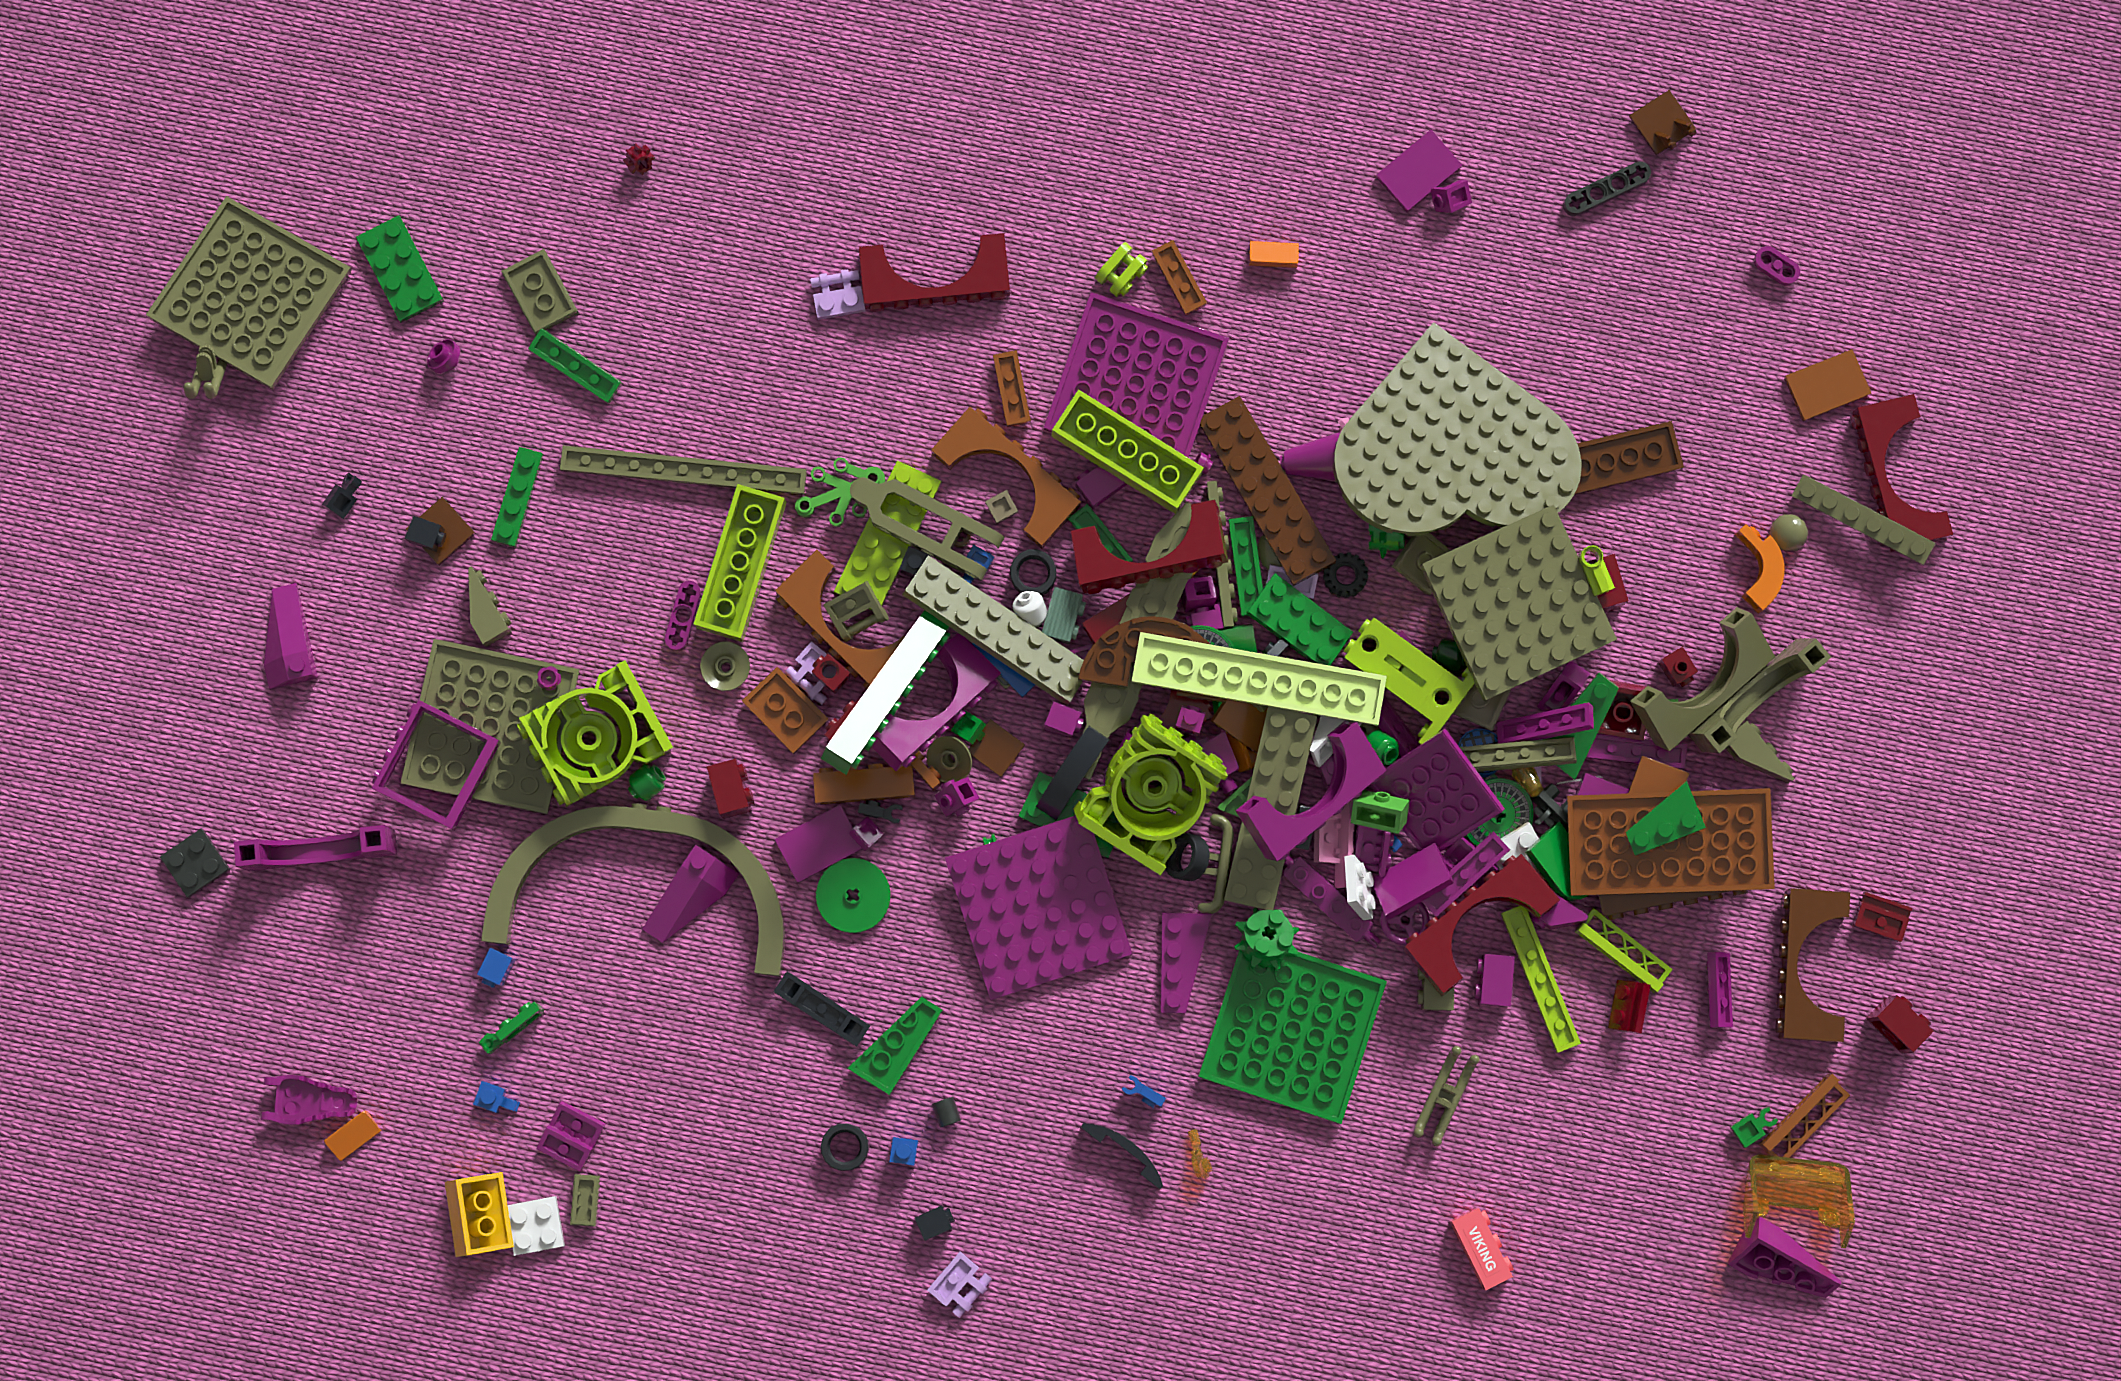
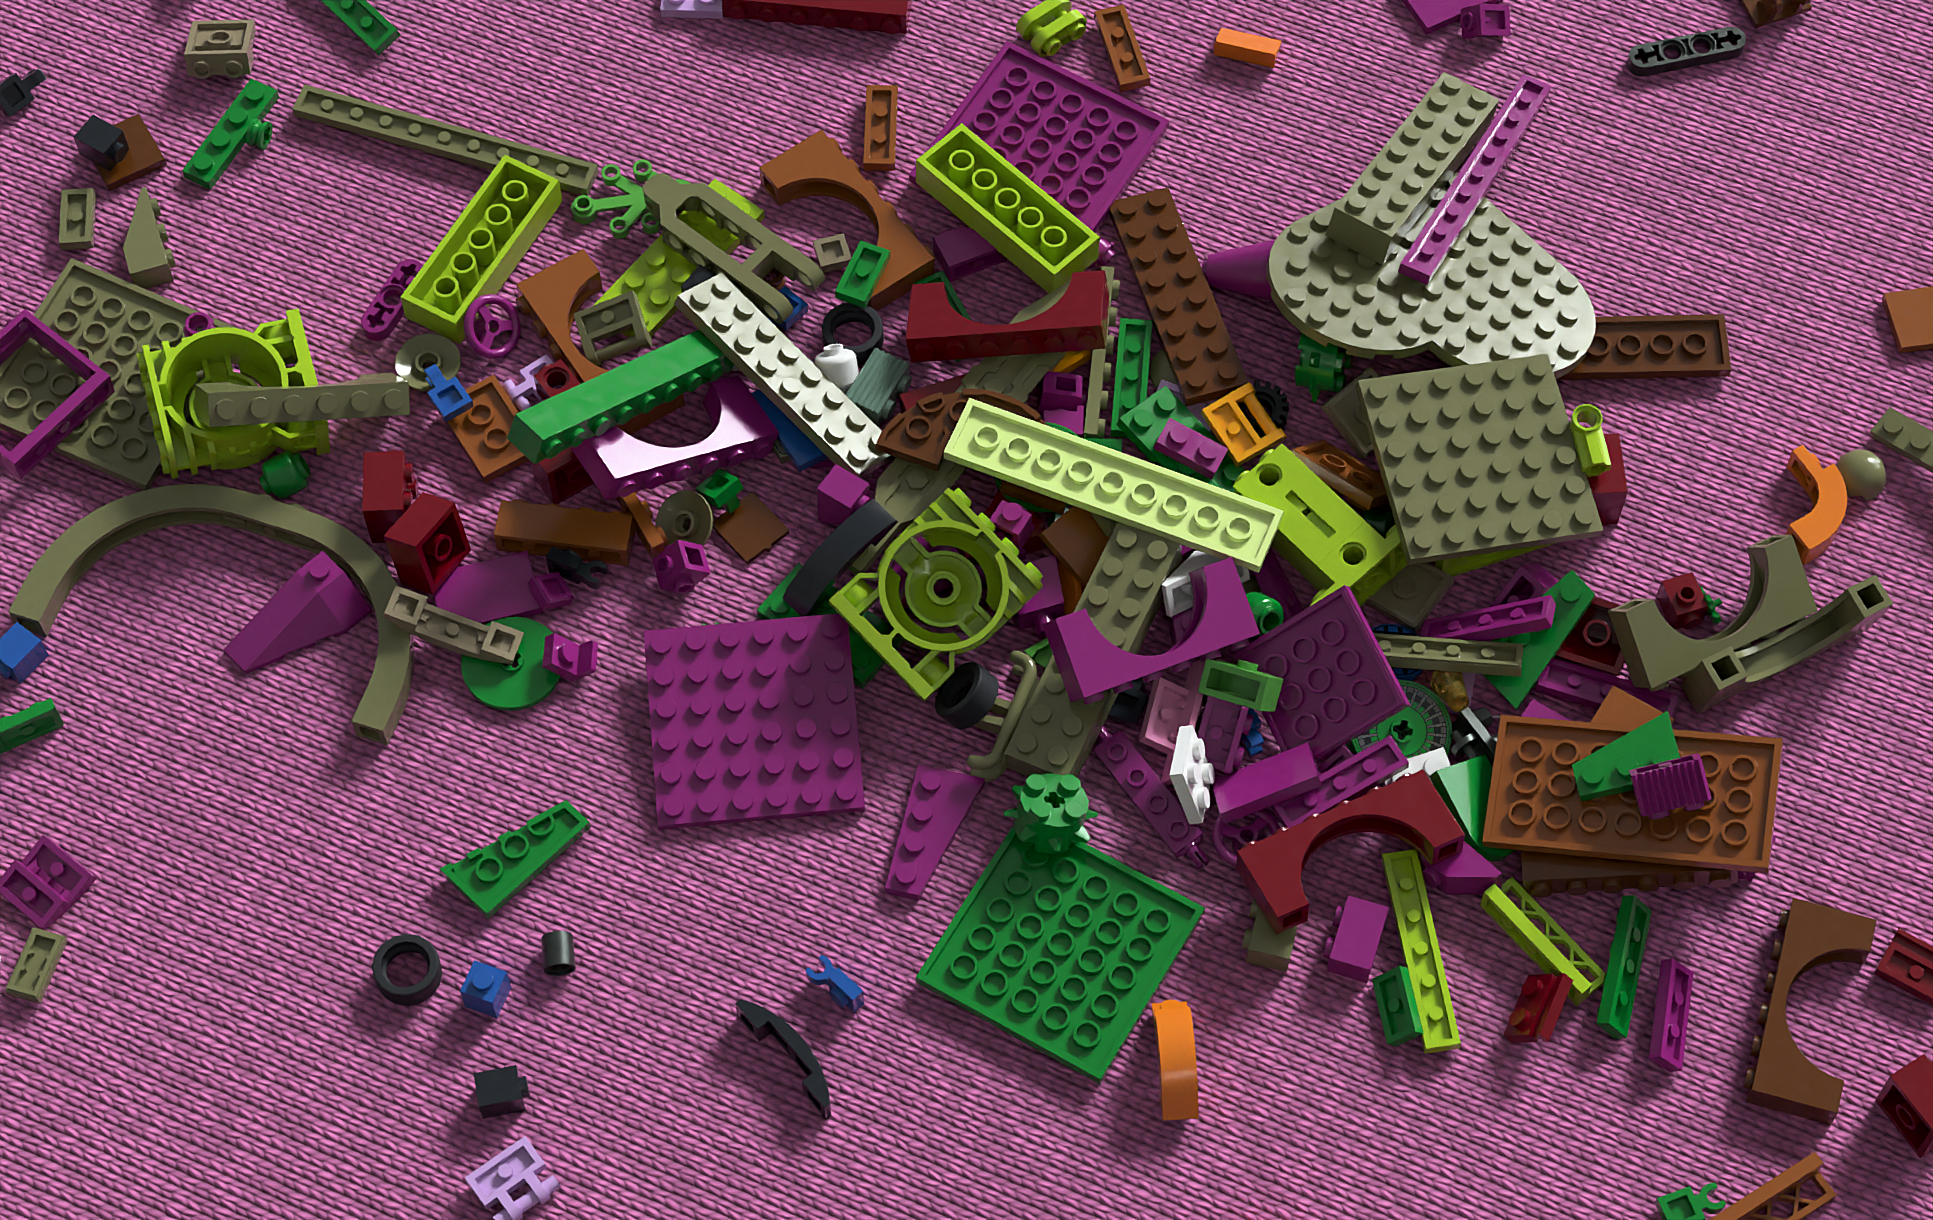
camera: 15 degrees right, 20 degrees down
black slope [773,971,870,1047] -> none
clear yellow plate [1188,1129,1212,1179] -> none
olive piece [1413,1046,1480,1147] -> none
olive slope [1725,721,1795,783] -> none
magenta plate [1754,246,1800,286] -> none
none -> olive plate [59,188,96,250]
none -> dark tan plate [184,19,256,79]
none -> olive arch [194,373,410,427]
none -> green bush [246,118,273,150]
none -> dark red brick [384,492,471,594]
none -> dark tan slope [384,585,524,664]
none -> blue plate [424,364,474,423]
none -> magenta piece [464,294,521,359]
none -> magenta bracket [542,633,598,682]
none -> green plate [835,240,891,308]
none -> orange arch [1152,1000,1199,1121]
none -> magenta plate [1153,418,1228,480]
none -> light orange plate [1201,383,1287,467]
none -> dark orange plate [1291,439,1389,510]
none -> brick [1325,72,1499,265]
none -> green plate [1372,966,1424,1047]
none -> magenta plate [1398,74,1552,285]
none -> green plate [1596,895,1652,1039]
none -> magenta brick [1629,753,1711,819]
none -> green plant [1700,586,1722,625]

